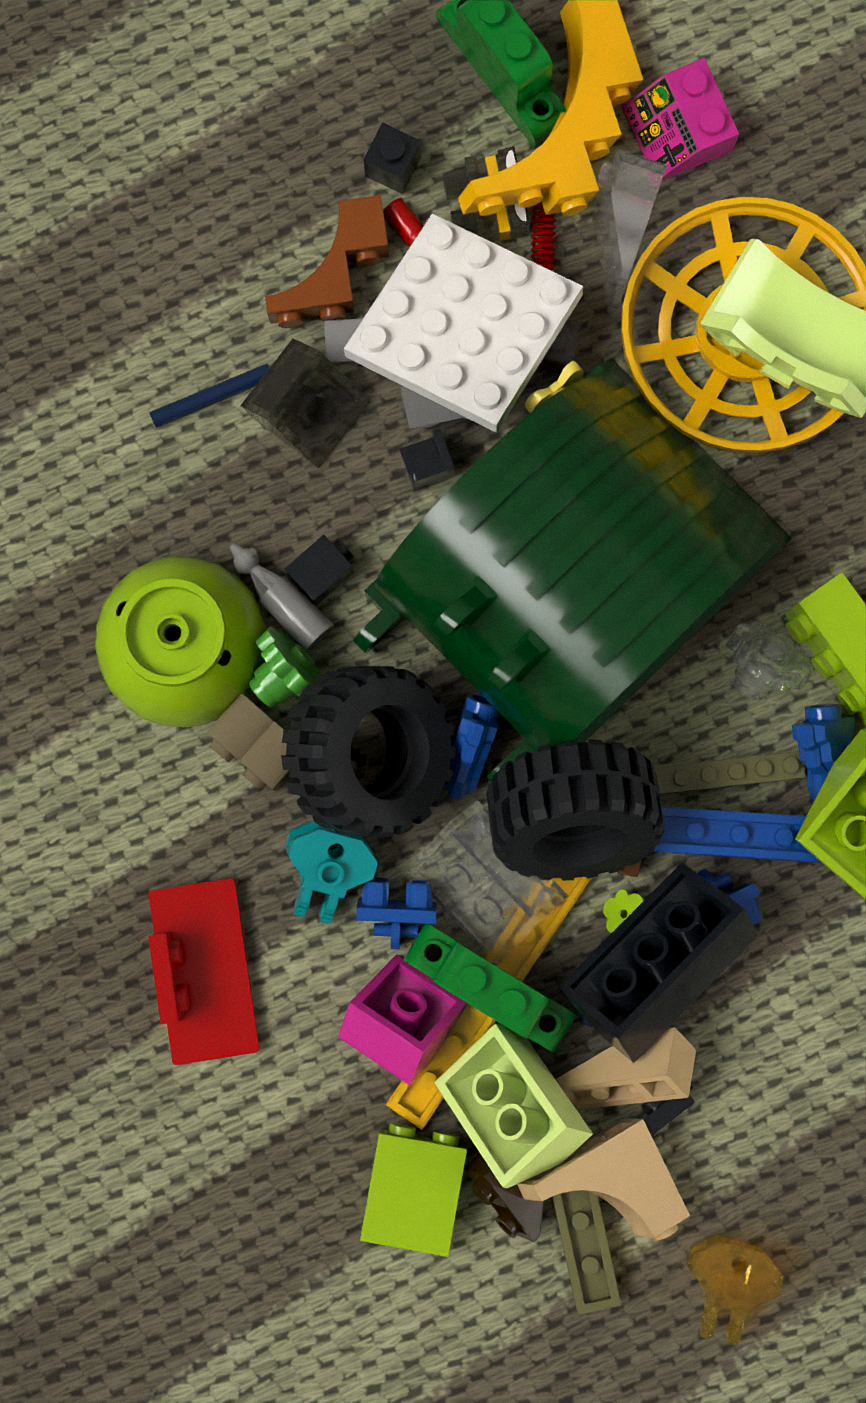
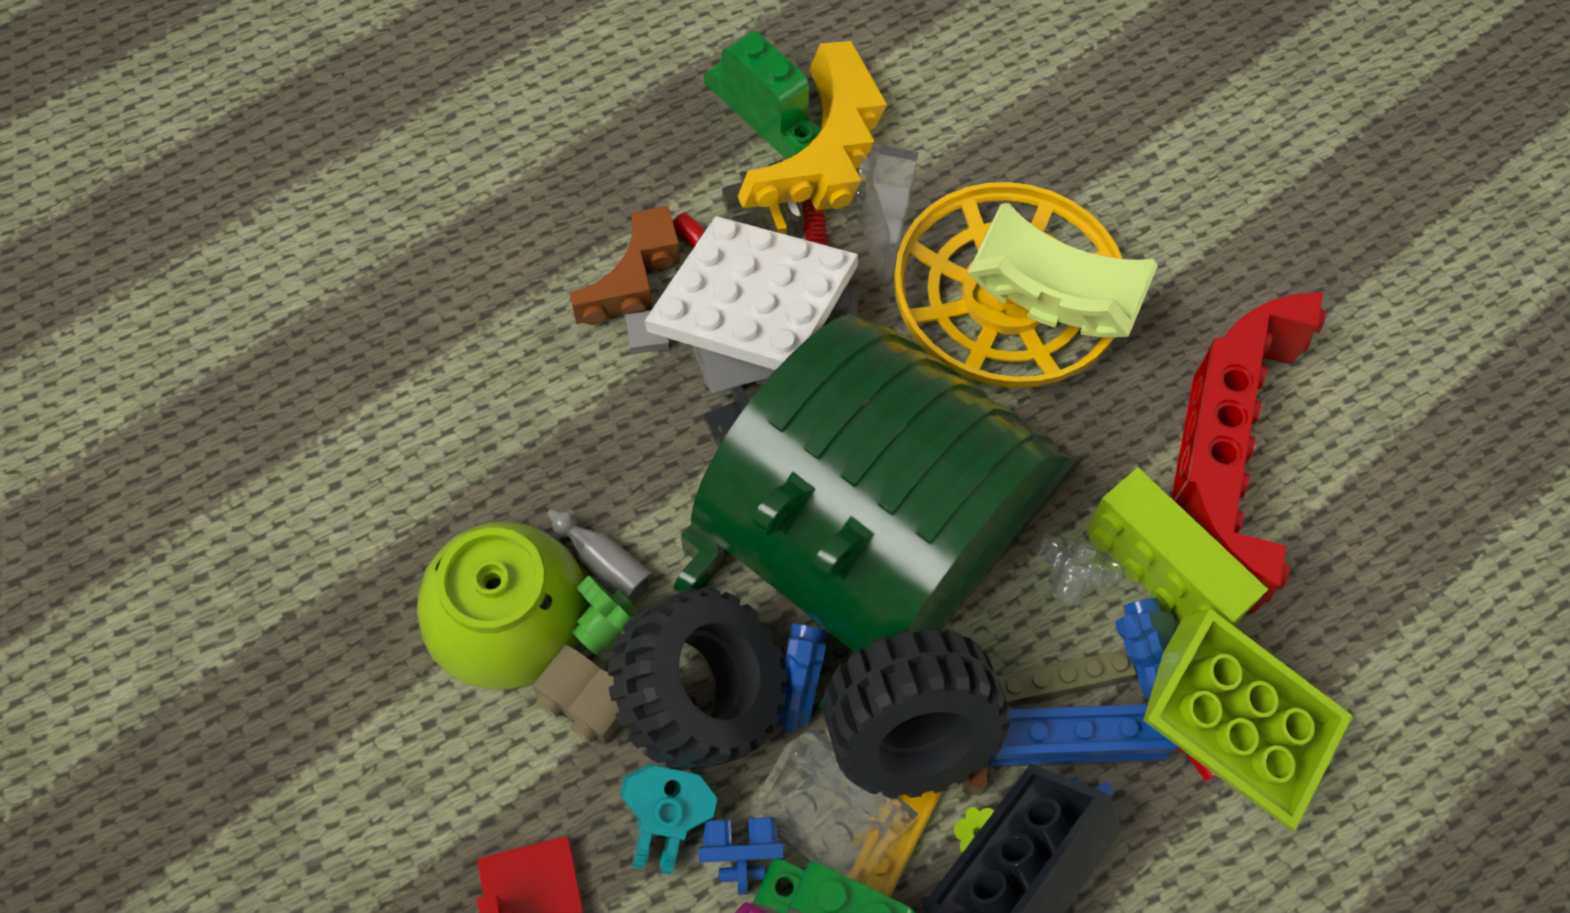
camera: 10 degrees left, 20 degrees down
dark blue bar [149,363,274,428] -> none
clear smoke slope [240,338,371,468] -> none
black brick [285,534,354,606] -> none
black brick [363,122,421,194] -> none
dark pink slope [622,58,739,183] -> none

